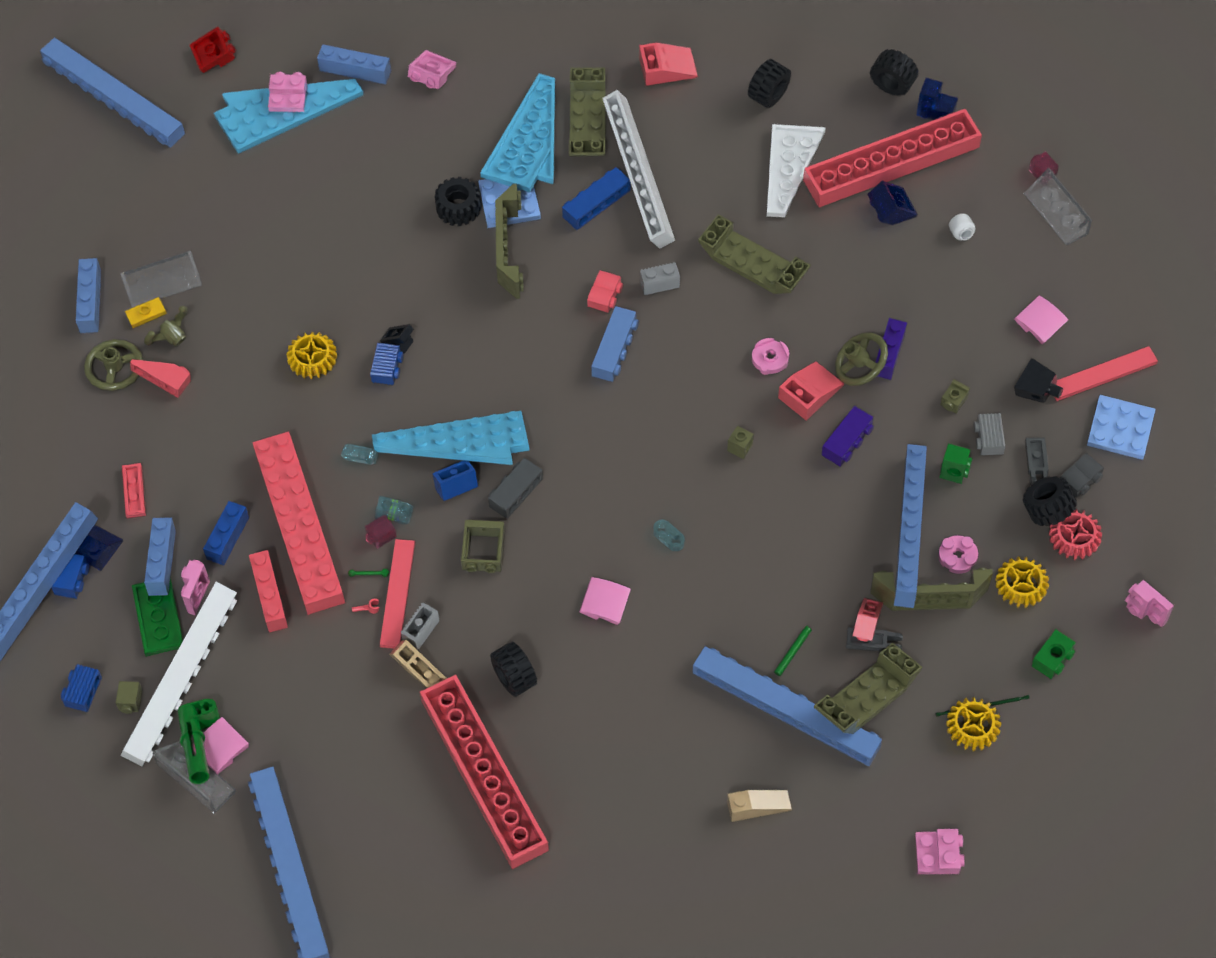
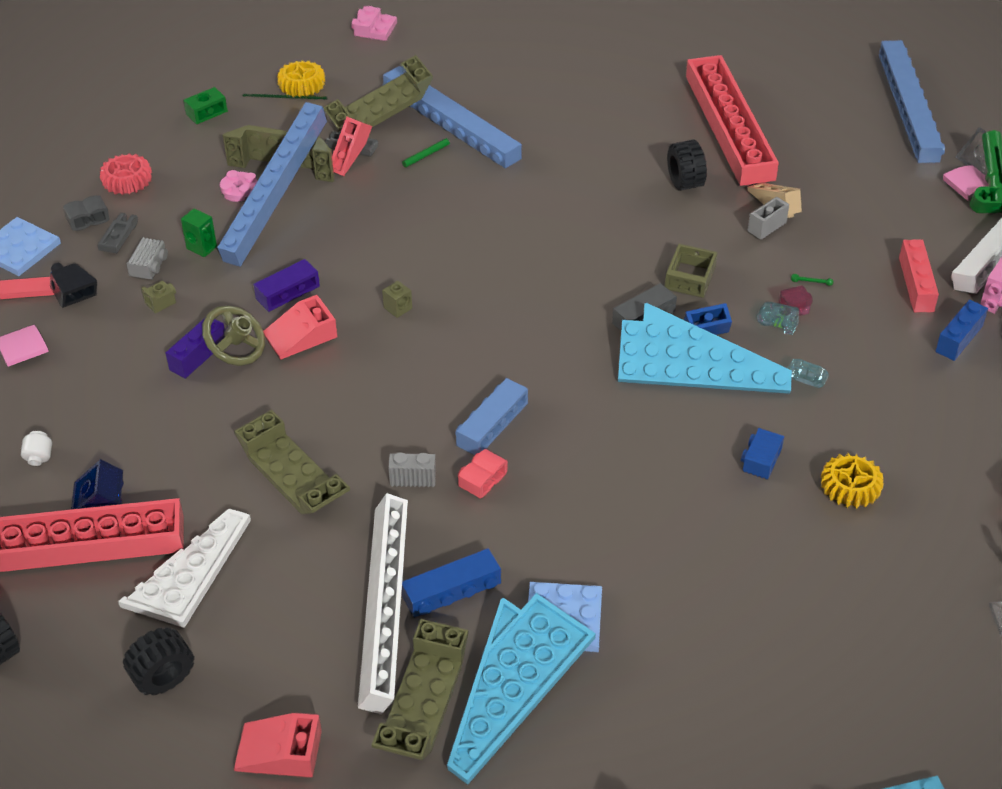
camera: 165 degrees left, 15 degrees down
coral brick [252,431,345,615] -> none
coral hand [352,599,379,614] -> none
black slope [380,324,414,354] -> none
coral tile [380,539,415,649] -> none
black tyre [435,177,481,226] -> none
olive slope [495,184,523,299] -> none
bright pink slope [579,577,631,625] -> none
clear light blue beam [653,520,685,551] -> none
tan slope [727,790,792,822] -> none
bright pink plate [752,338,789,375] -> none
yellow gear [995,556,1049,608] -> none
black tyre [1023,476,1077,526] -> none
bright pink plate [1125,580,1174,627] -> none

